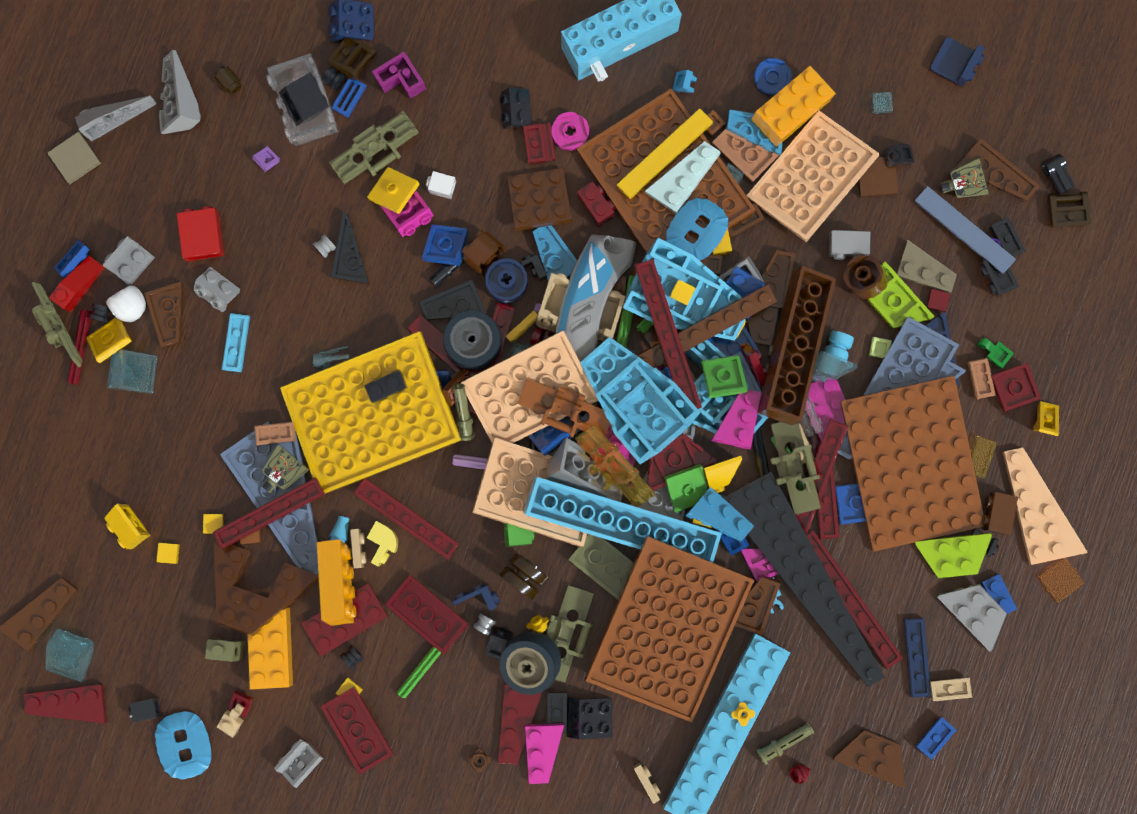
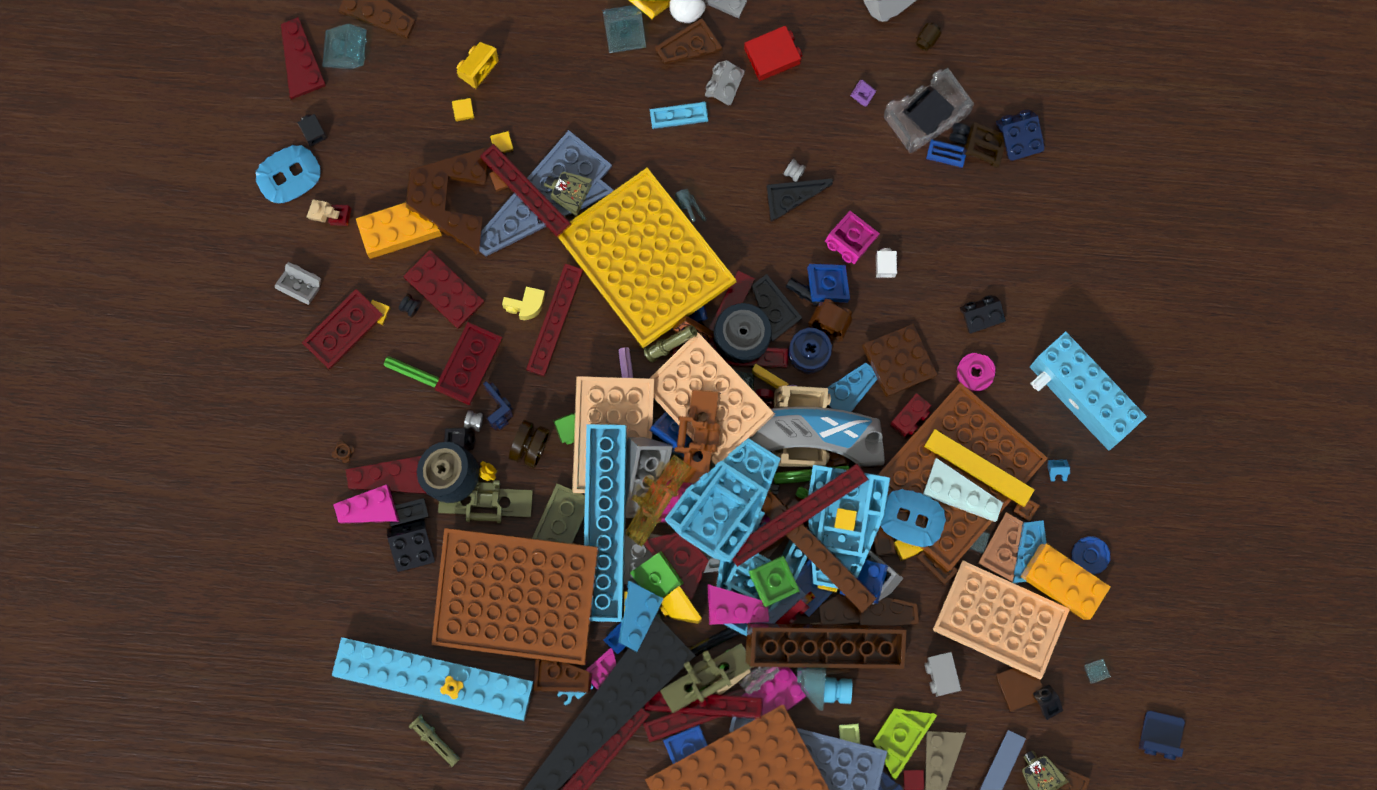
camera: 70 degrees right, 5 degrees down
olive torso [205,637,246,662] -> none
nougat plate [254,422,296,446] -> none
light orange brick [317,539,356,626] -> none
olive piece [329,111,419,184] -> none
medium azure cone [329,516,350,543] -> none
tan plate [351,529,367,568] -> none
black plate [364,370,408,403] -> none
yellow plate [367,167,420,214] -> none
magenta brick [372,52,426,99] -> none
black bracket [520,254,547,281] -> none
dark red plate [523,122,555,165] -> none
tan plate [633,763,661,804] -> none
dark red plate [790,764,810,784] -> none
reddish brown brick [844,255,887,299] -> none

